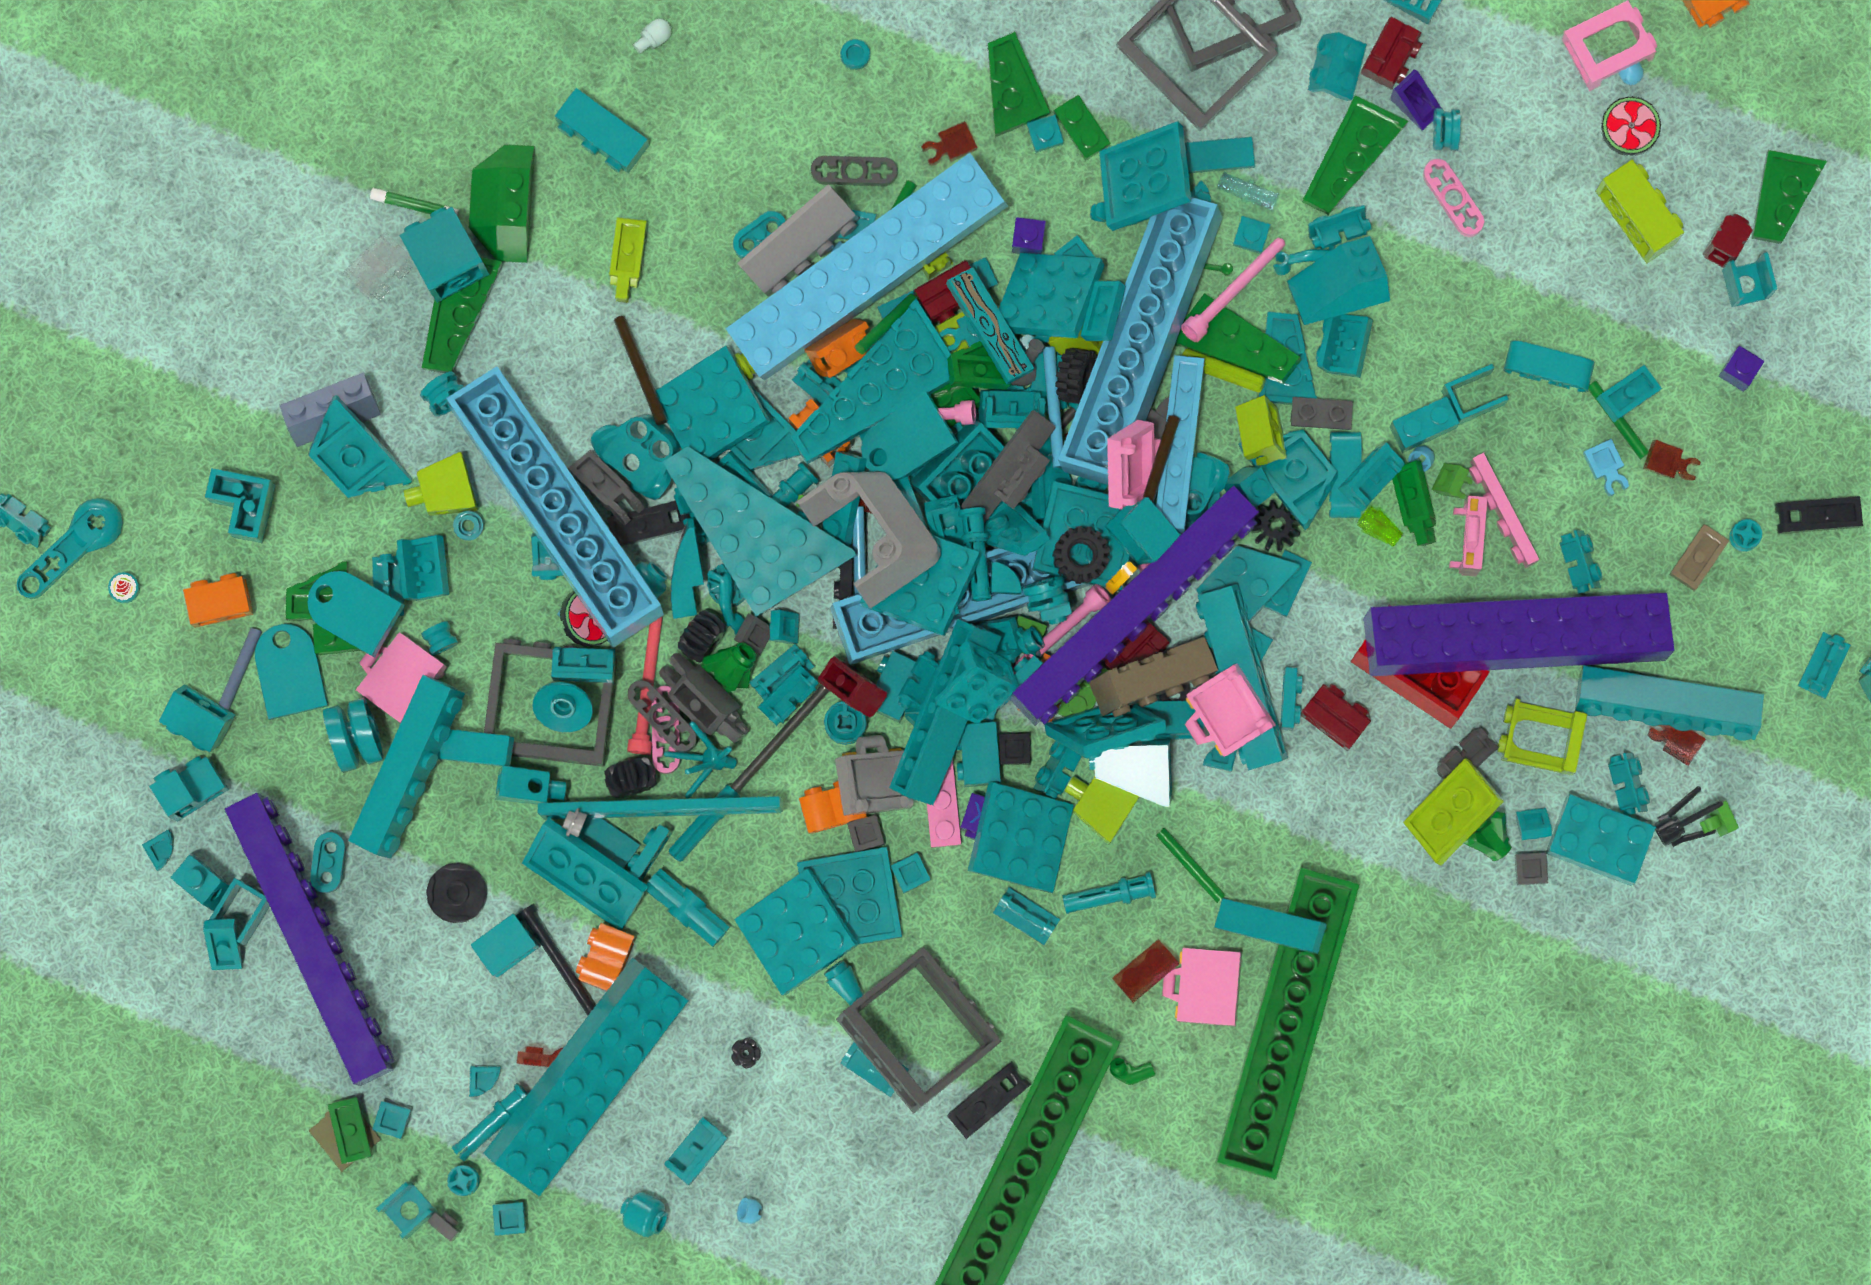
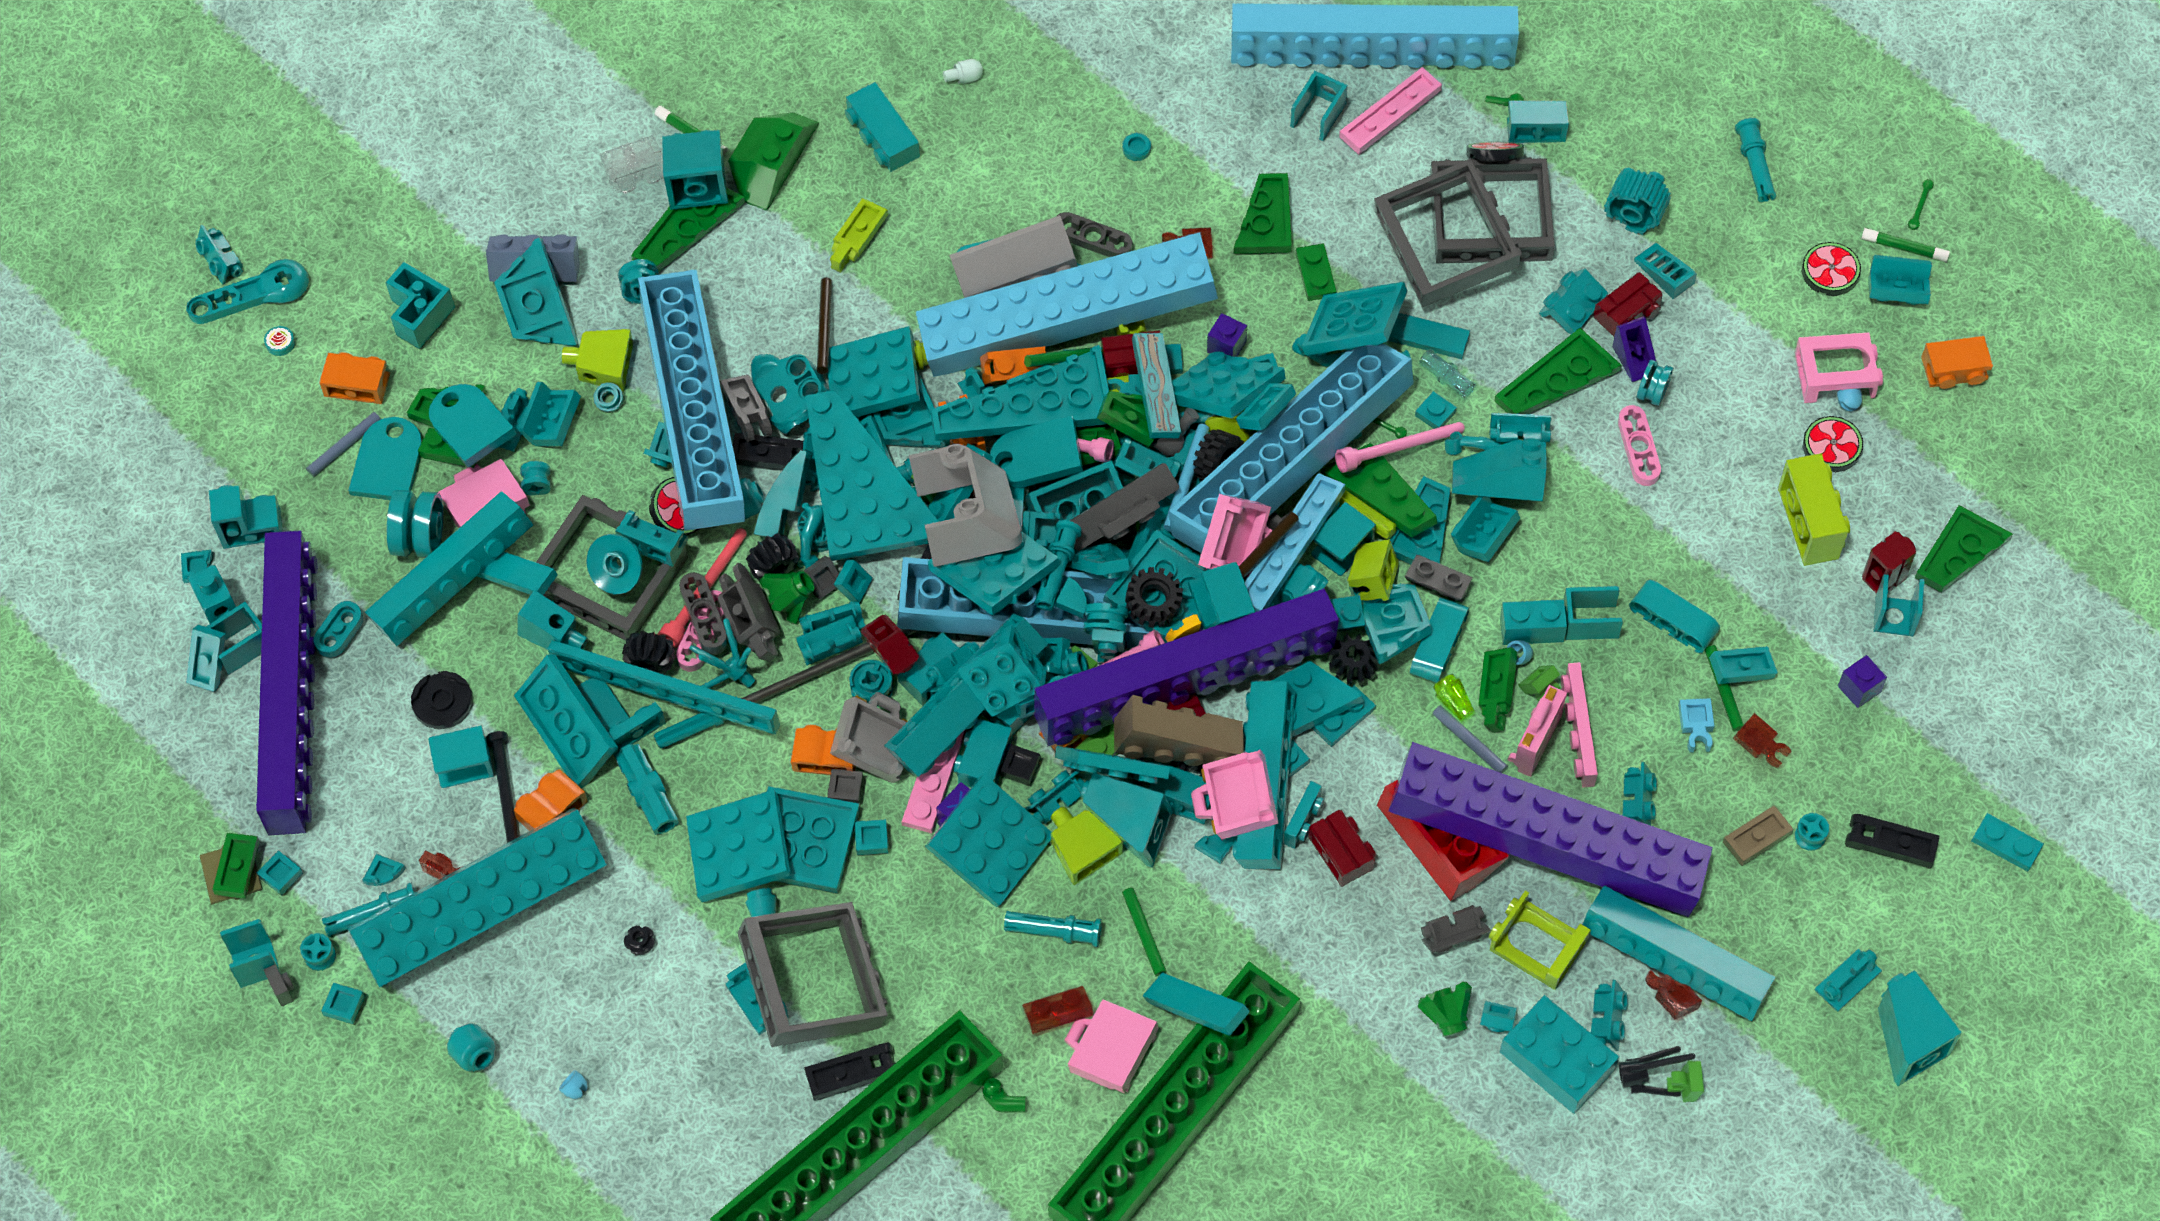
camera: 20 degrees right, 20 degrees down
teal brick [159,684,236,752] -> none
light grey plate [562,808,587,837] -> none
teal hinge [664,1117,729,1185] -> none
teal hinge [993,887,1060,945] -> none
teal plate [1027,115,1064,153] -> none
teal hinge [1338,442,1405,512] -> none
lime tile [1403,758,1504,866] -> none
dark grey plate [1514,853,1548,885] -> none
none -> teal piece [1311,502,1376,576]
none -> sand blue bar [1432,705,1508,773]

